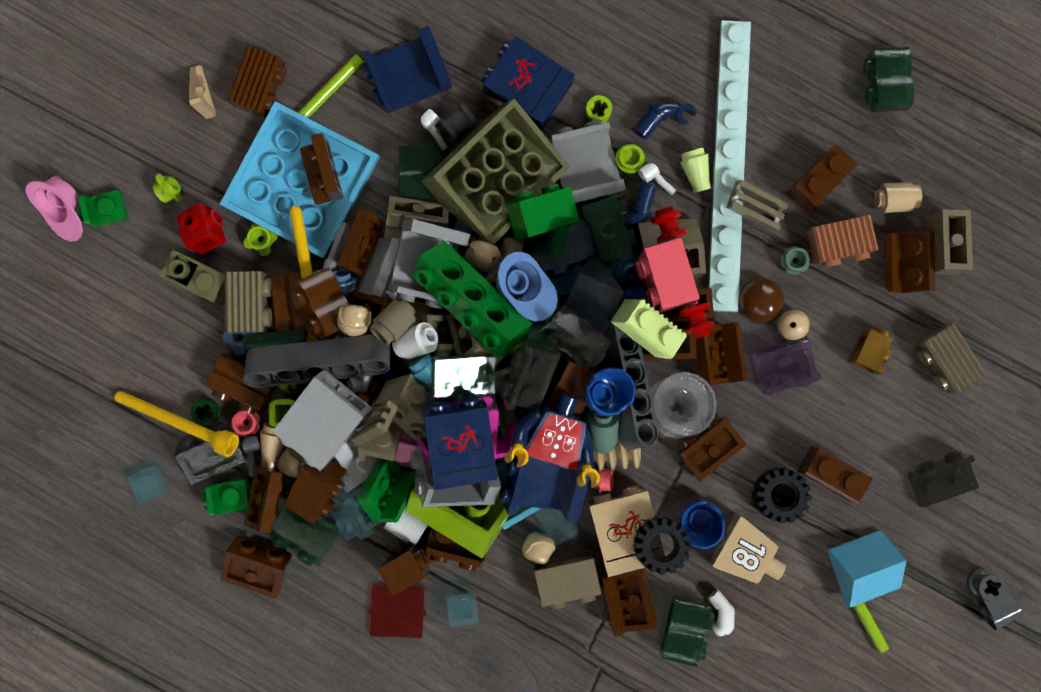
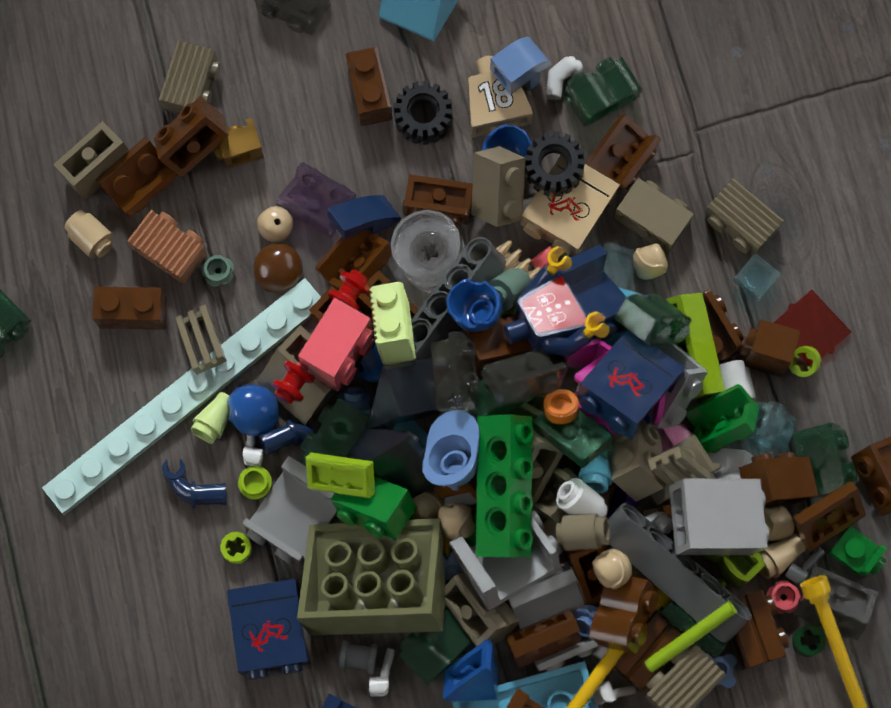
camera: 135 degrees left, 10 degrees down
none -> reddish brown brick [154,96,229,177]
none -> blue hair [227,384,279,437]
none -> lime plate [305,453,375,498]
none -> dark blue slope [327,195,401,239]
none -> blue slope [443,639,498,702]
none -> dark tan brick [471,146,526,227]
none -> medium blue brick [490,37,551,95]
none -> orange tile [544,389,579,424]
none -> white hand [593,681,636,705]
none -> clear green brick [615,294,692,345]
none -> lime bar [644,601,737,672]
none -> dark tan brick [705,178,784,256]
none -> lime bush [789,346,821,377]

